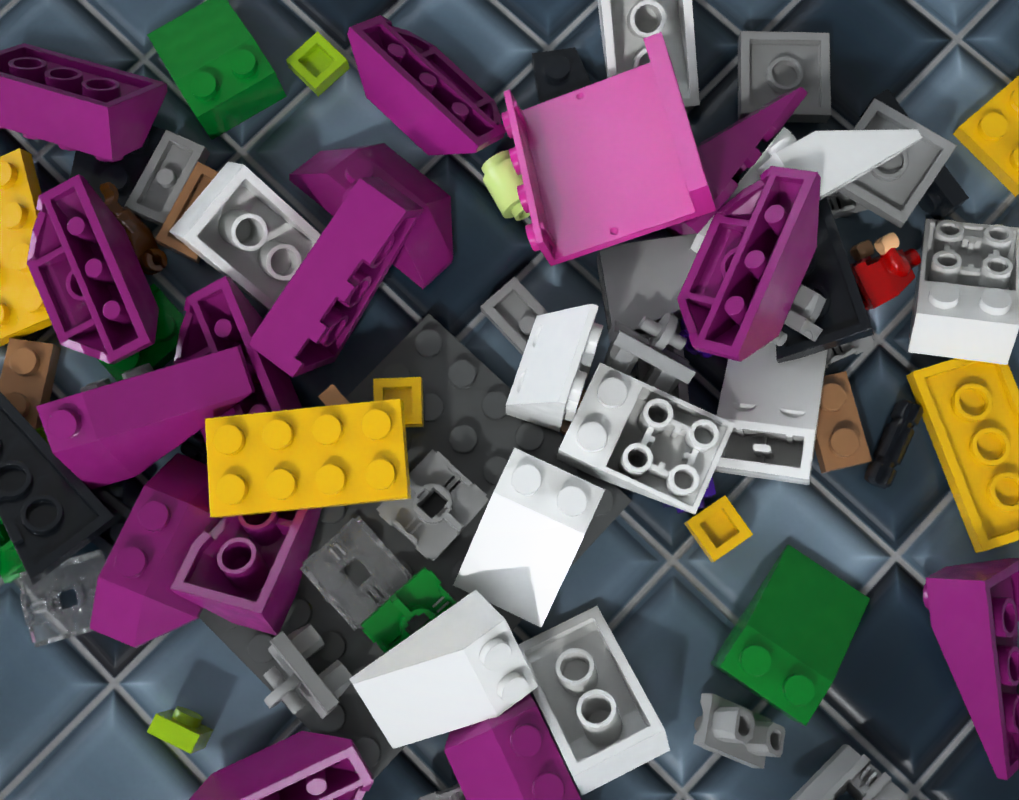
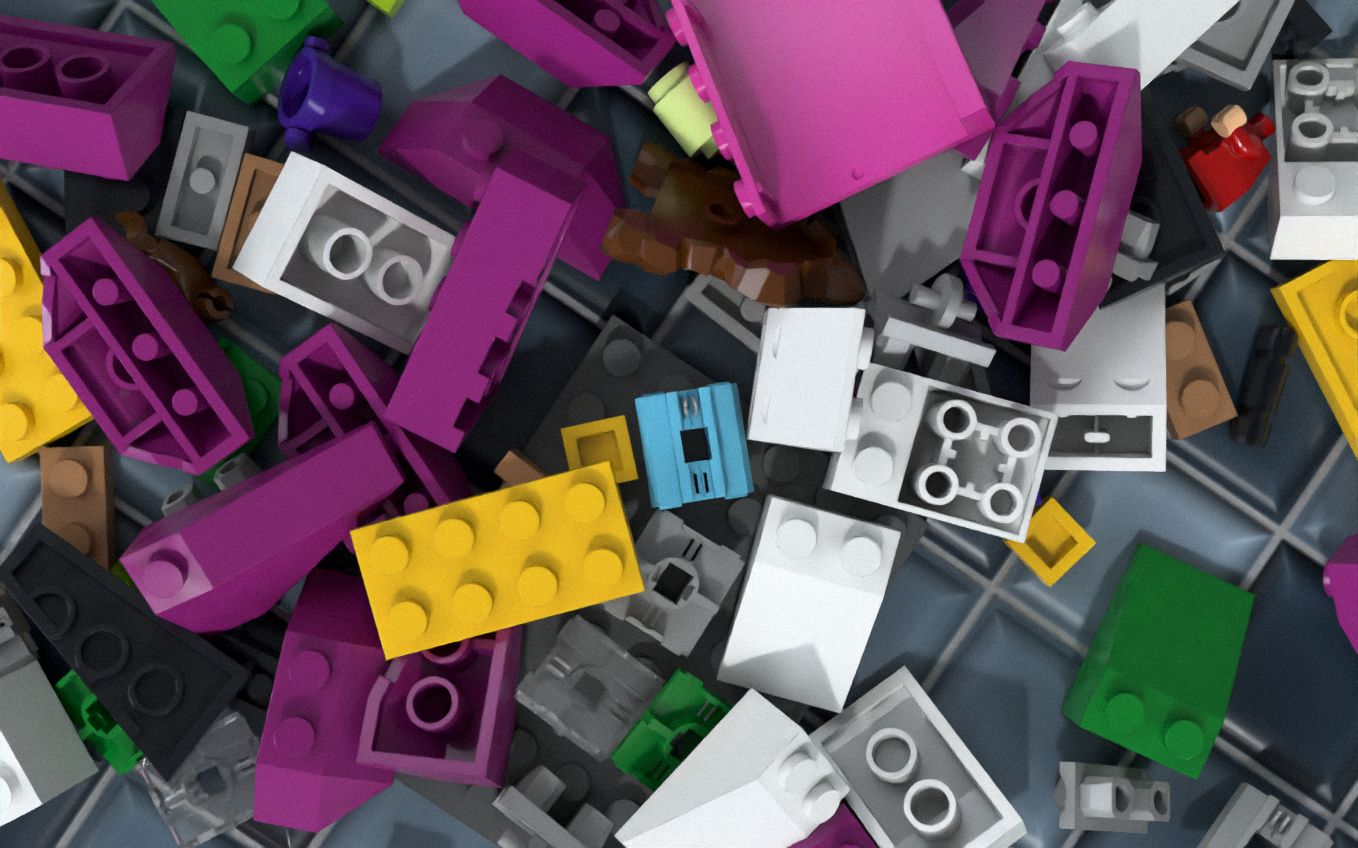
camera: 15 degrees left, 10 degrees up
none -> dark purple piece [277,36,383,154]
none -> reddish brown shield [599,142,867,309]
none -> medium azure piece [634,381,754,510]

